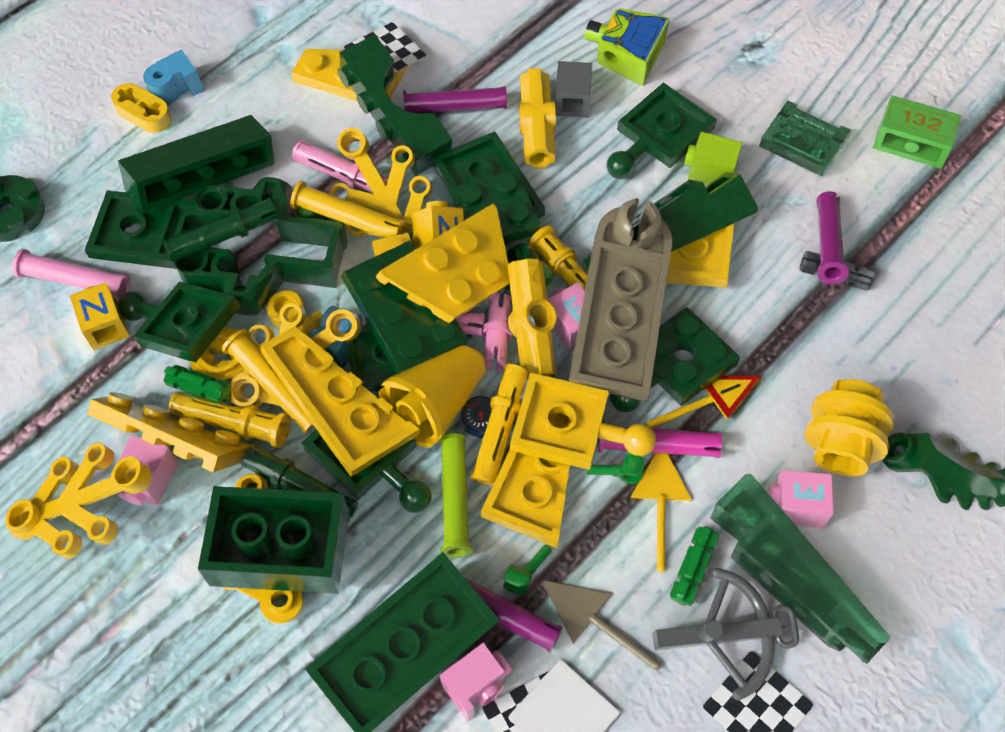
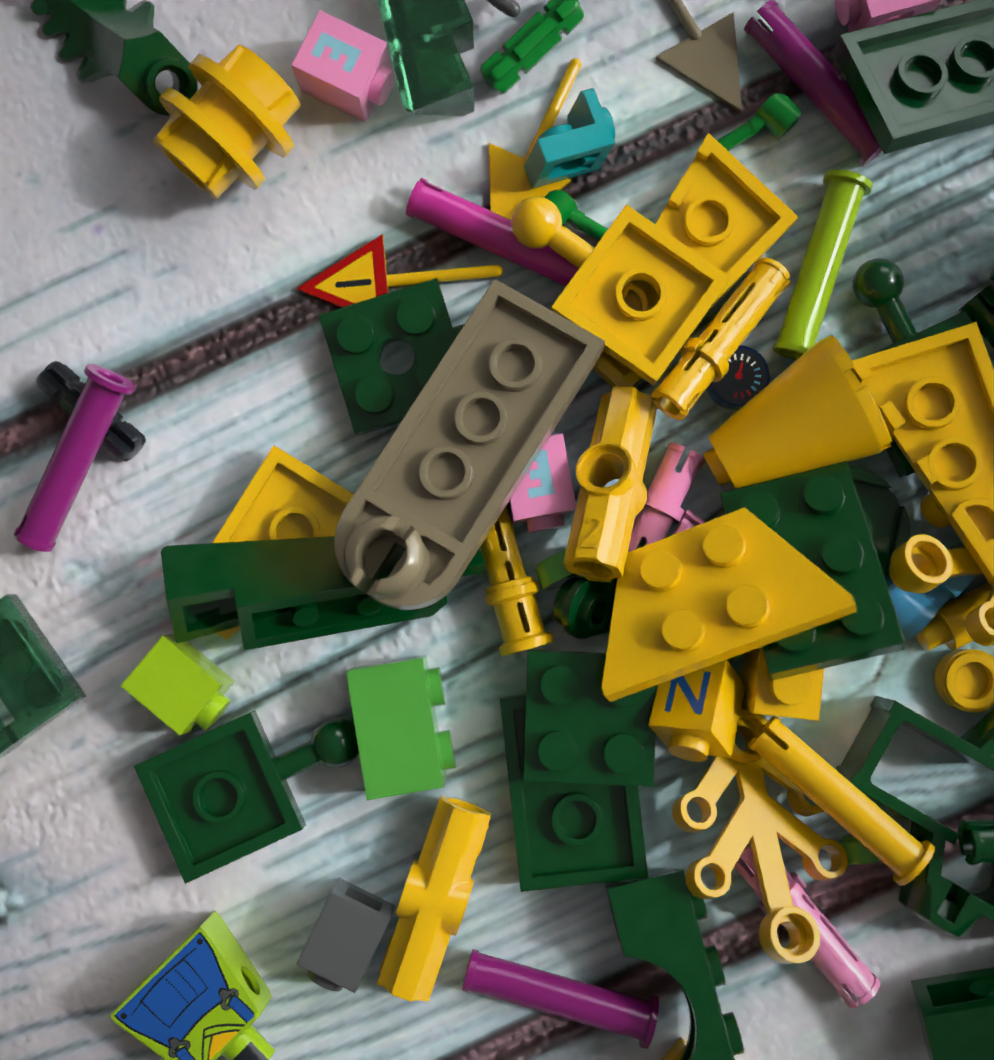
camera: 160 degrees left, 25 degrees up
none -> bright green brick [346,655,456,800]
none -> teal bracket [524,88,615,189]

